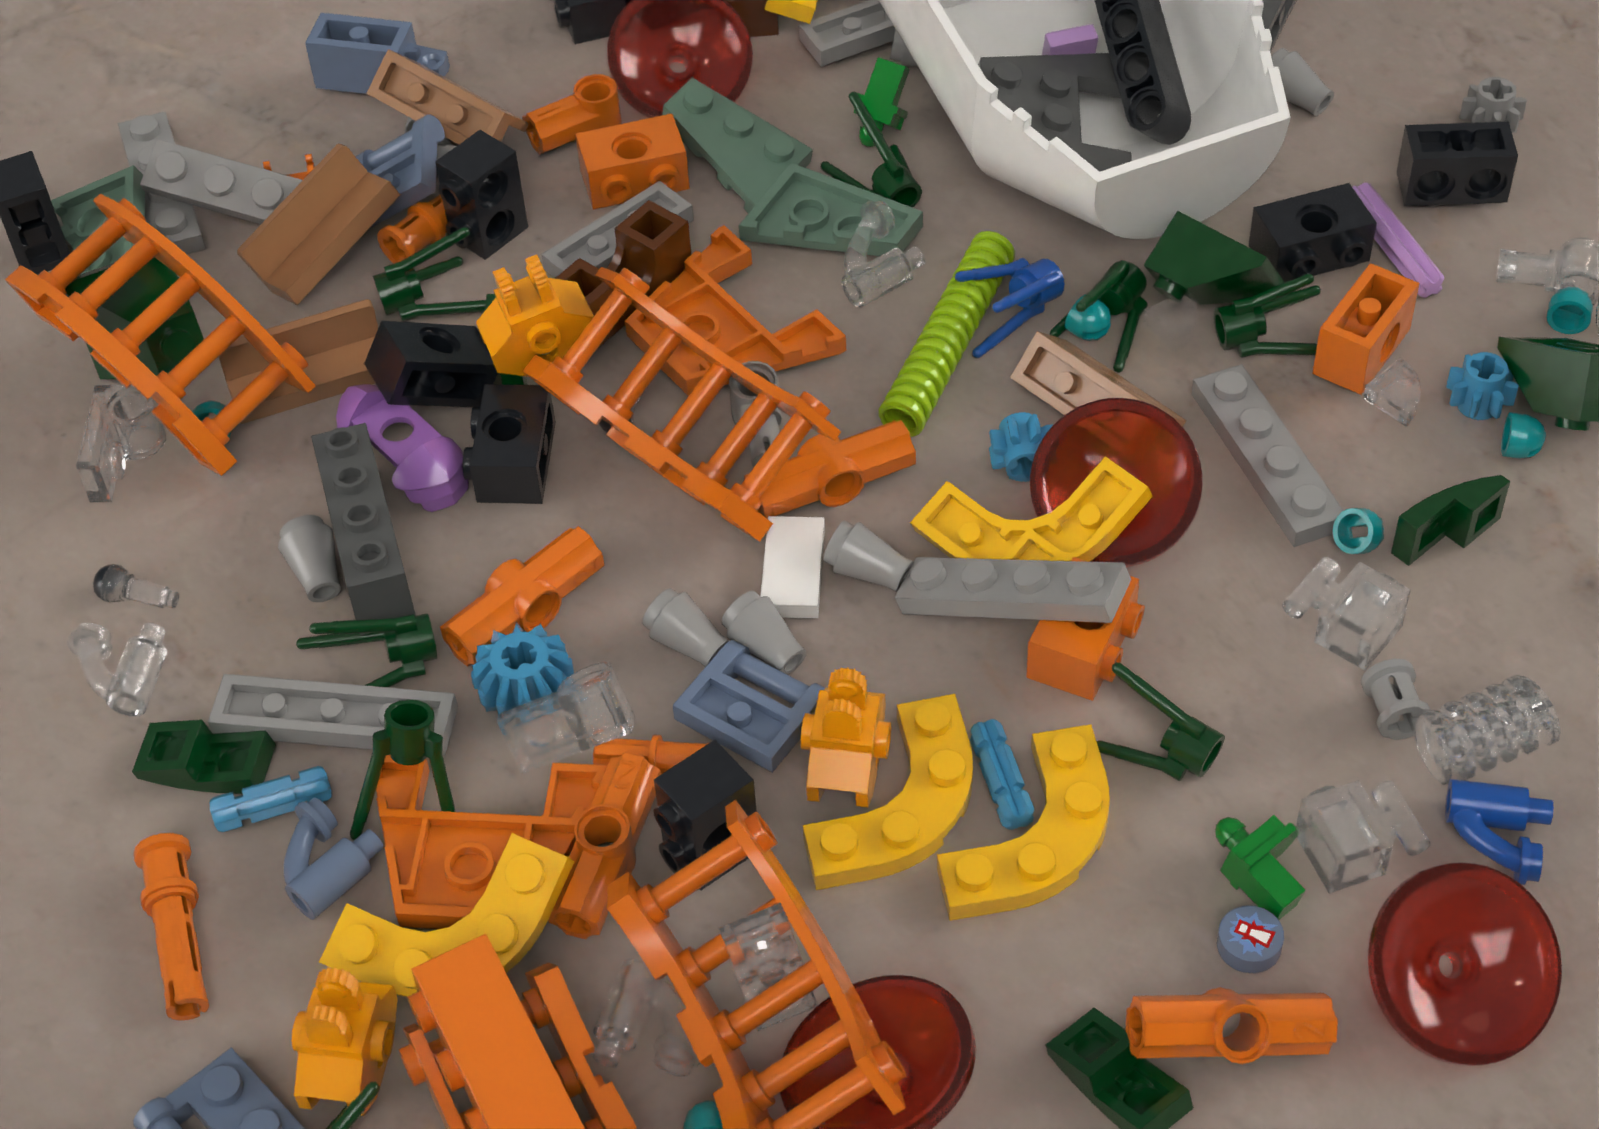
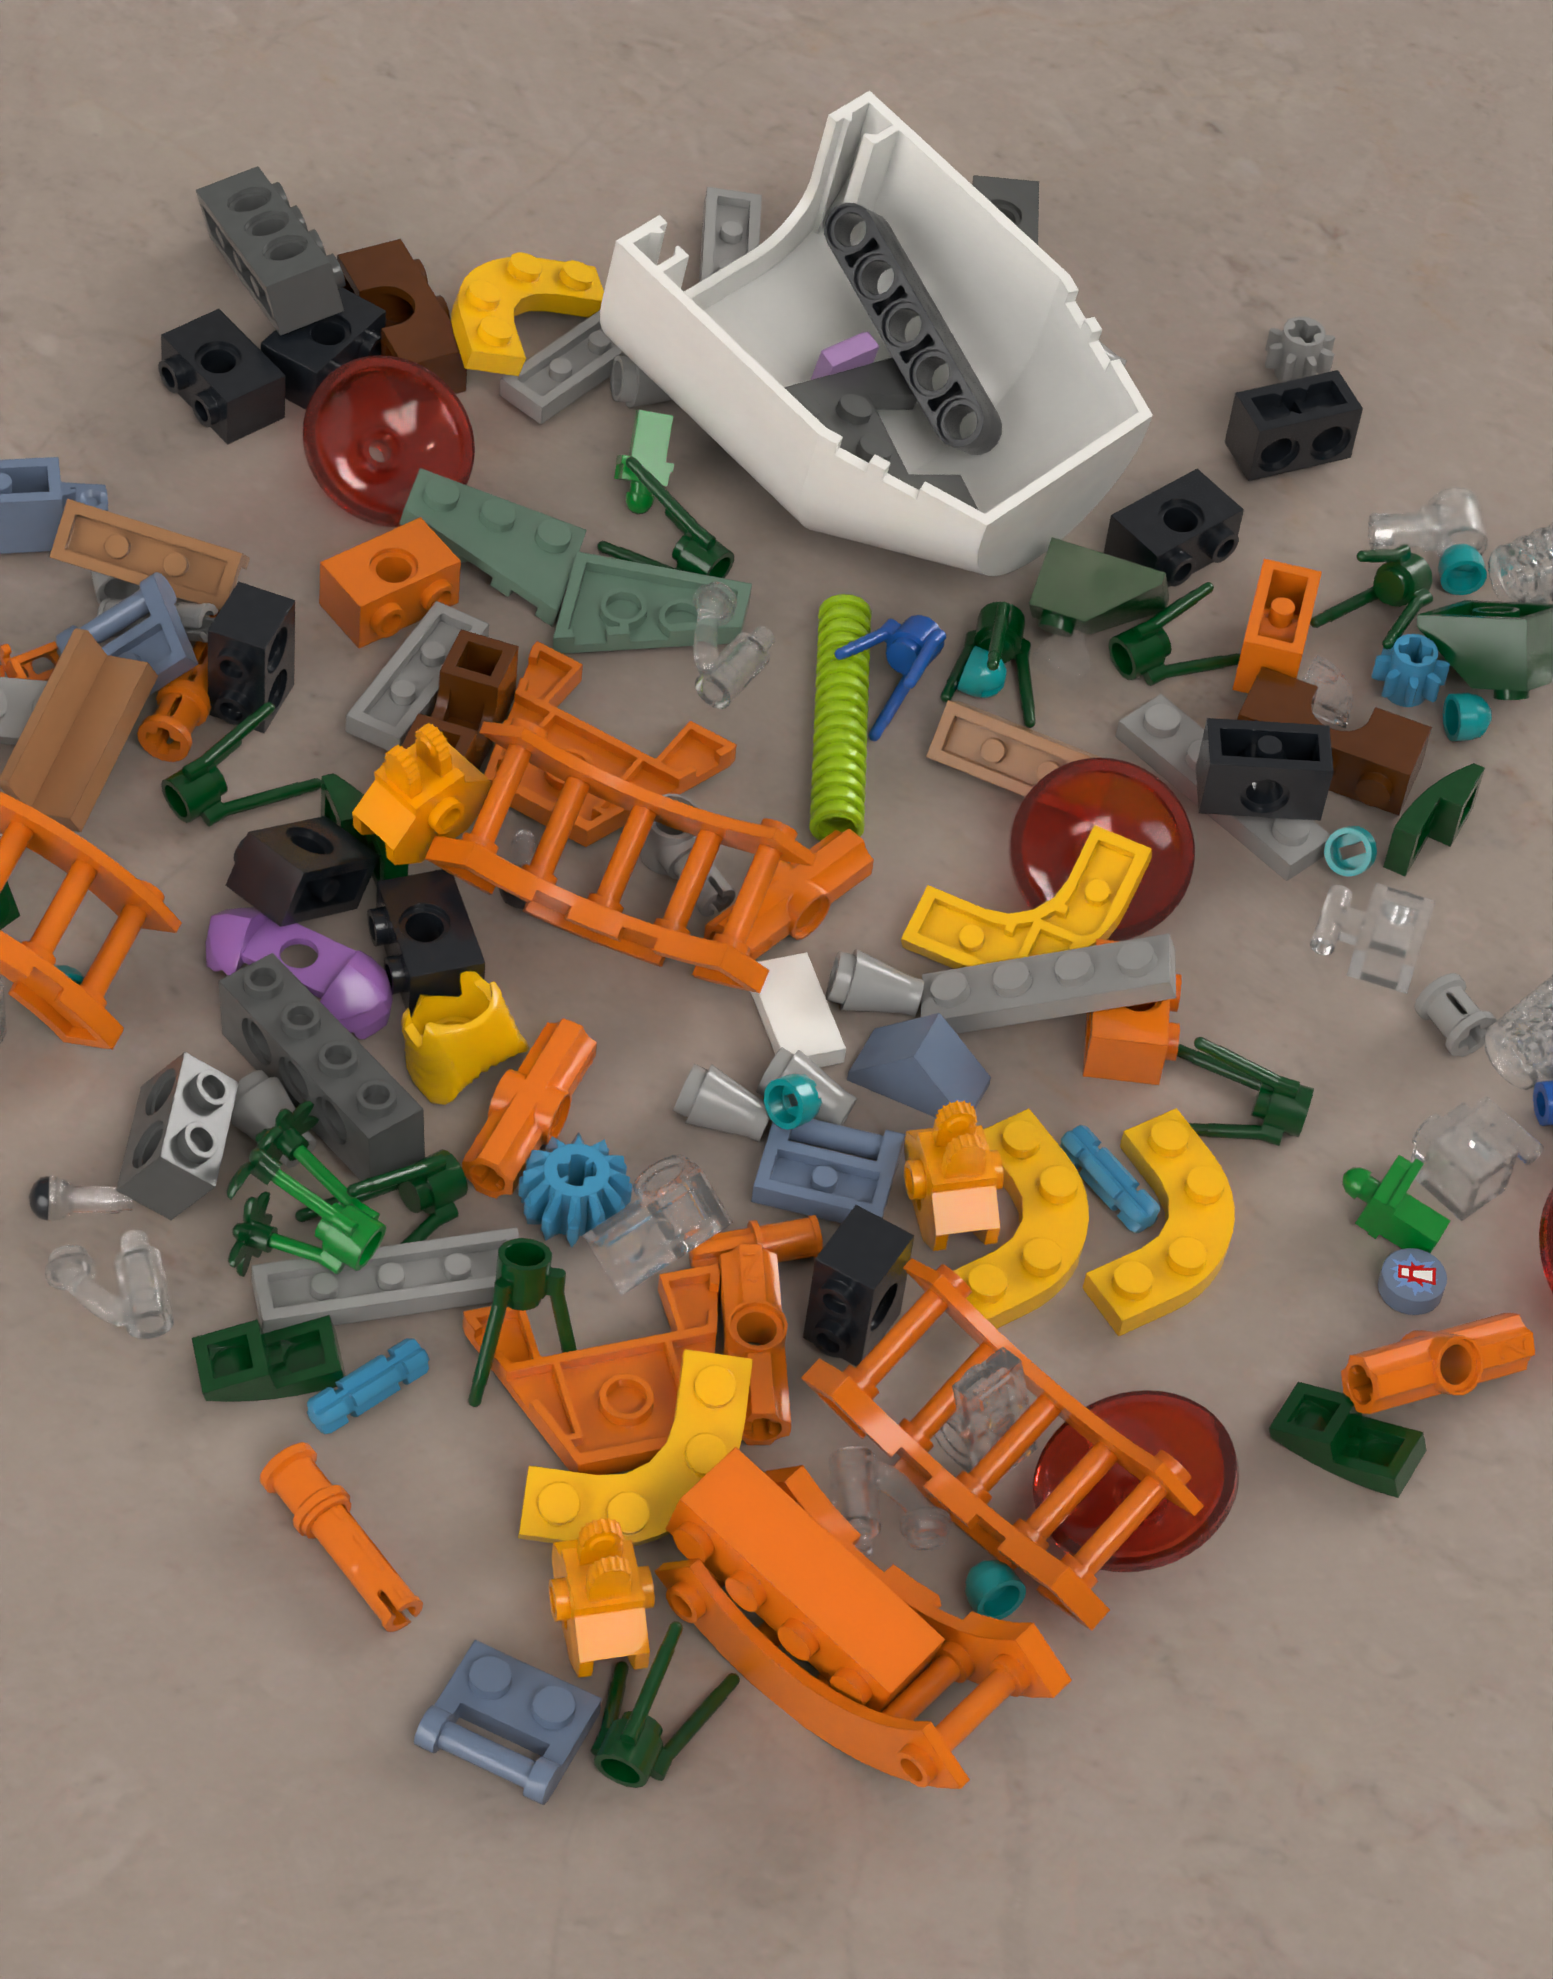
camera: 30 degrees left, 0 degrees up
medium nougat panel [219,299,378,424] -> none
sand blue plant [284,797,384,920] -> none
orange piece [522,74,622,155] -> none
dark azure gear [989,412,1058,482] -> none
lavender axle [1352,182,1444,298] -> none
none -> dark grey brick [116,1052,239,1220]
none -> plant [227,1101,386,1277]
none -> yellow hair [401,971,530,1105]
none -> teal hinge [764,1074,822,1130]
none -> sand blue slope [847,1013,991,1118]
none -> black brick [1196,718,1334,821]
none -> reddish brown arch [1237,667,1432,816]
none -> dark green plant [1310,544,1433,650]

